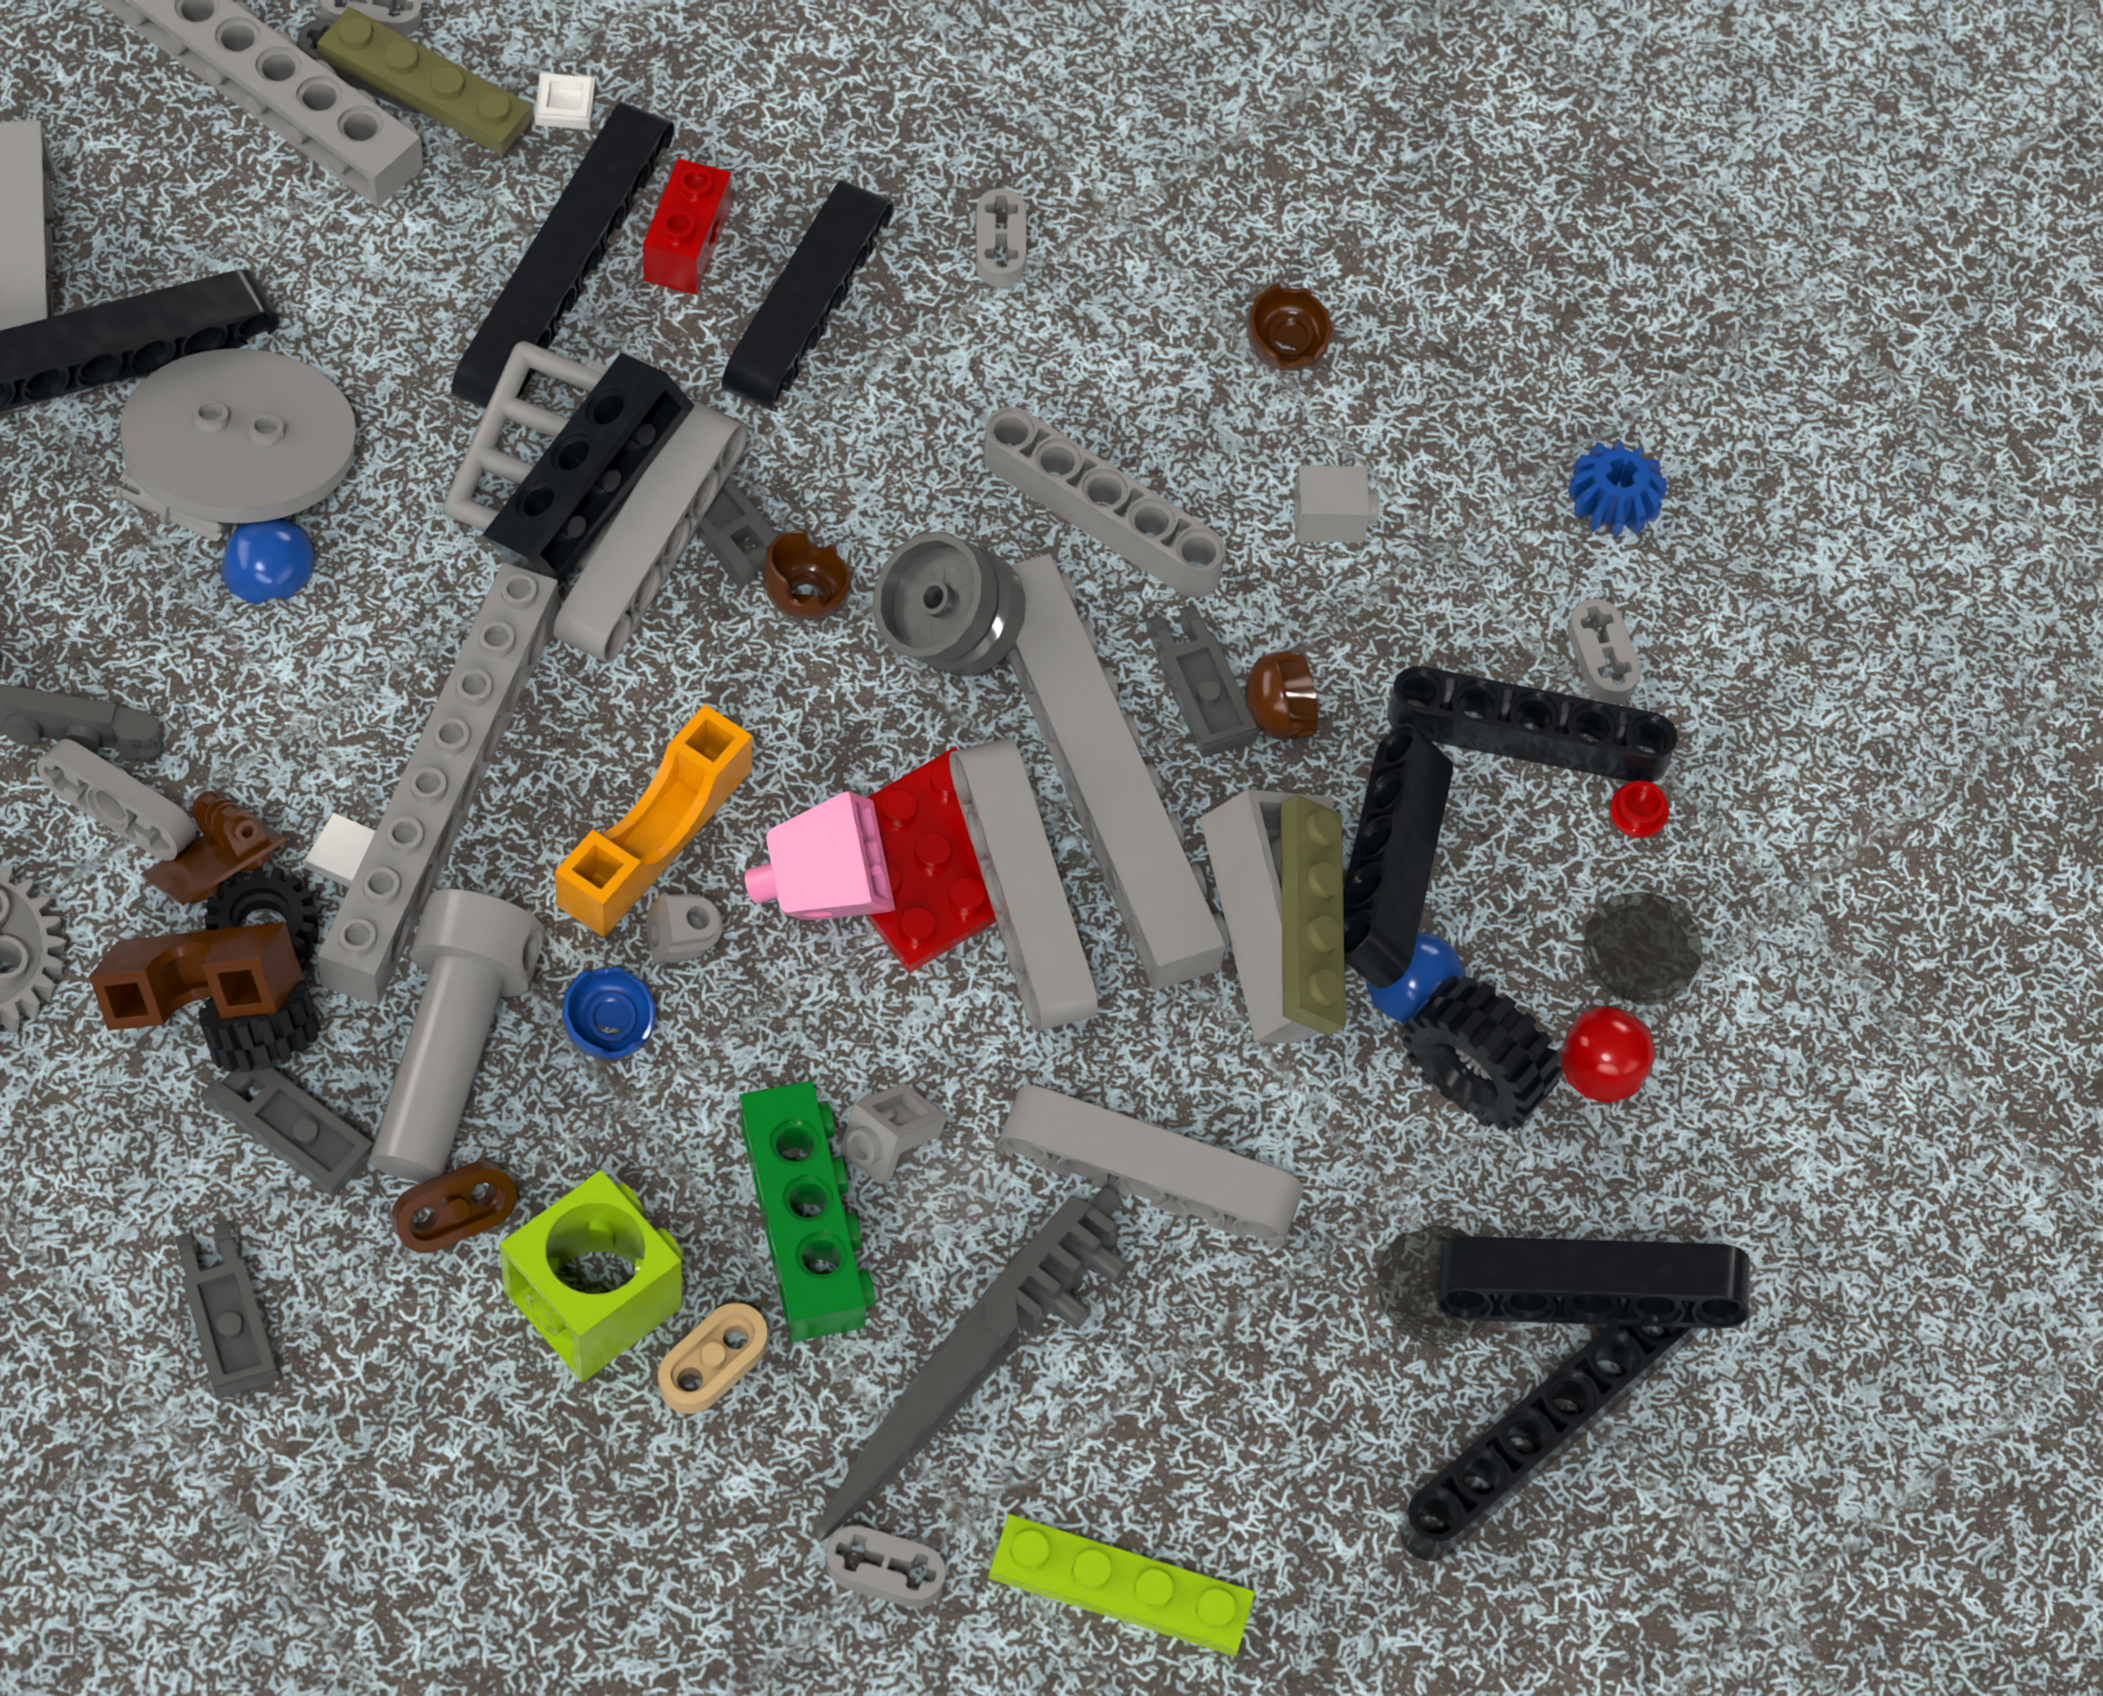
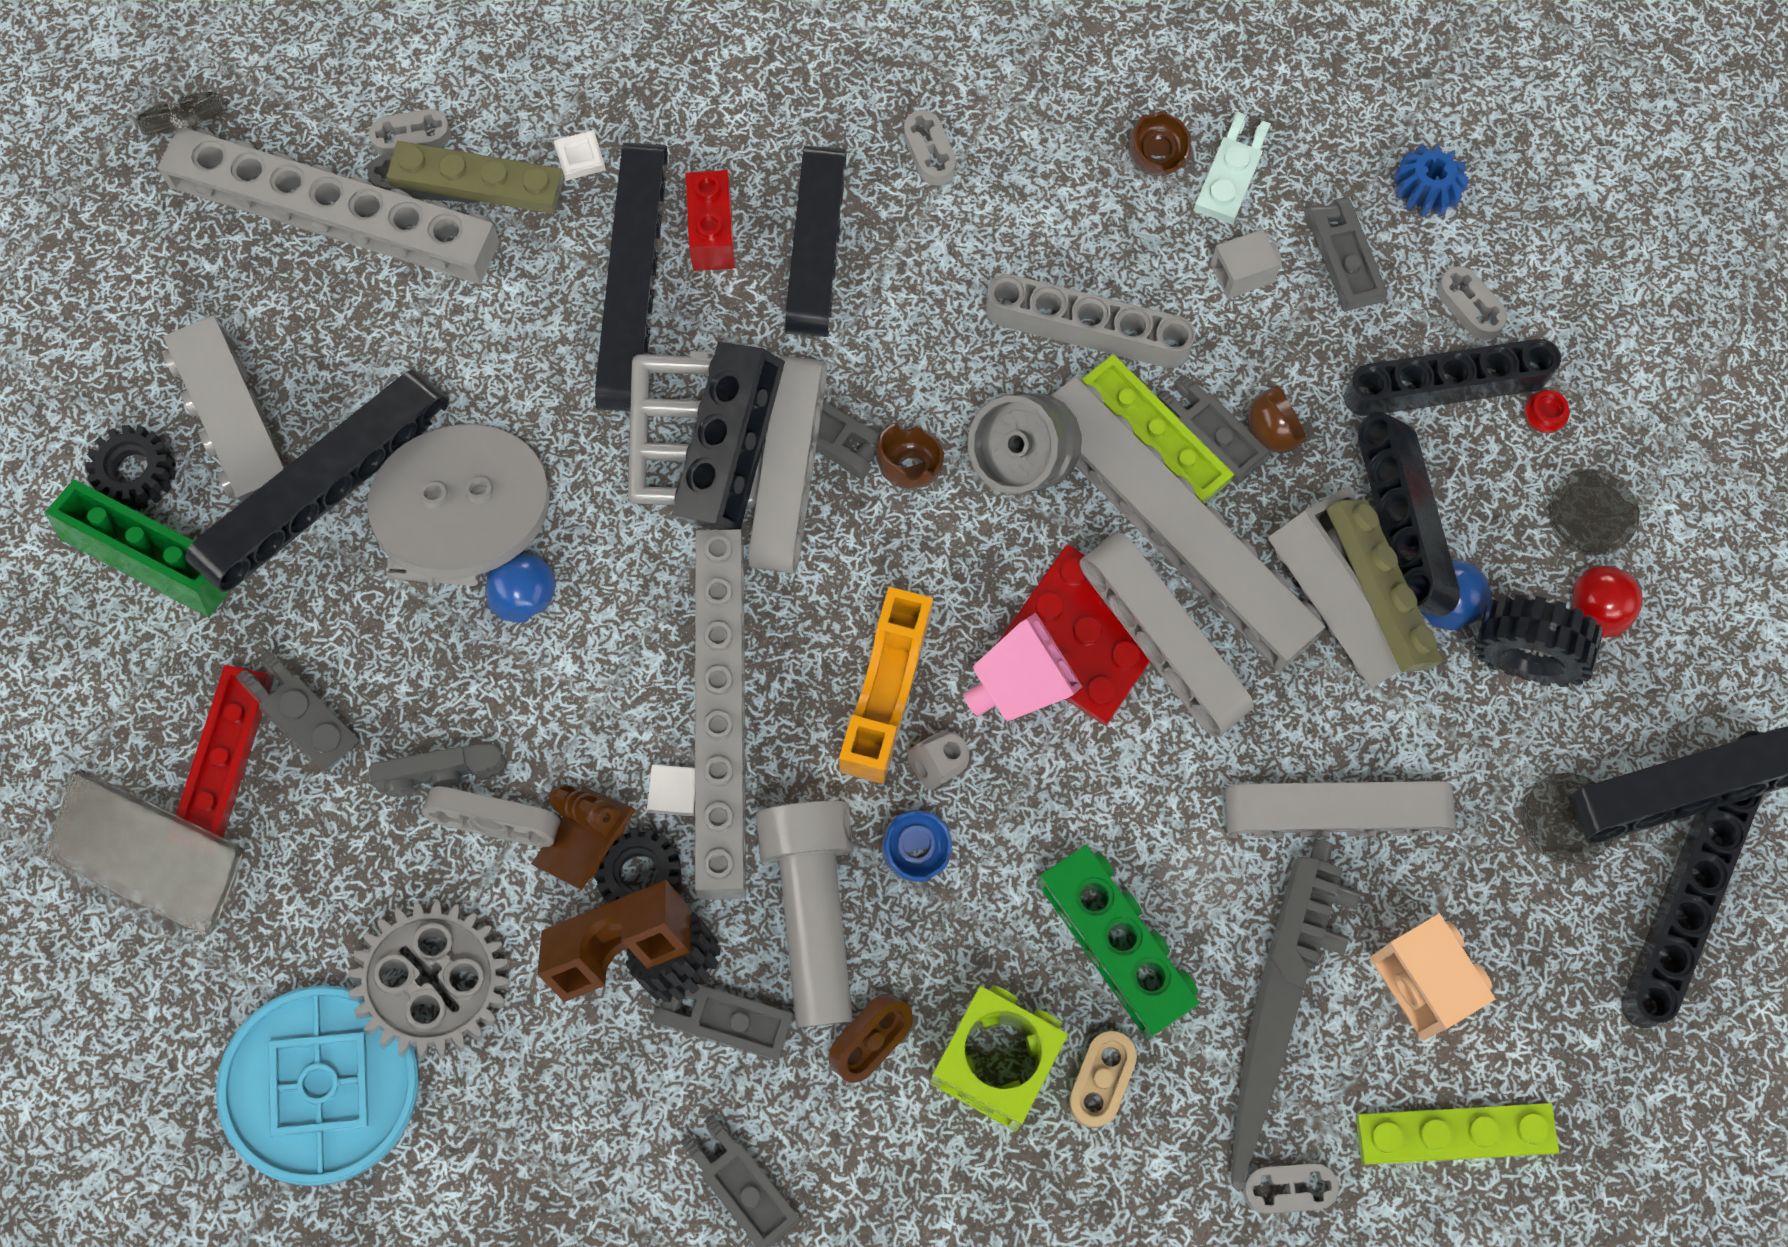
camera: 15 degrees left, 10 degrees up
light grey bracket [840,1082,947,1184] -> none
none -> lime plate [1081,354,1234,504]
none -> light aqua hinge [1194,111,1271,225]
none -> dark grey plate [1304,197,1388,312]
none -> light nougat brick [1369,913,1496,1041]

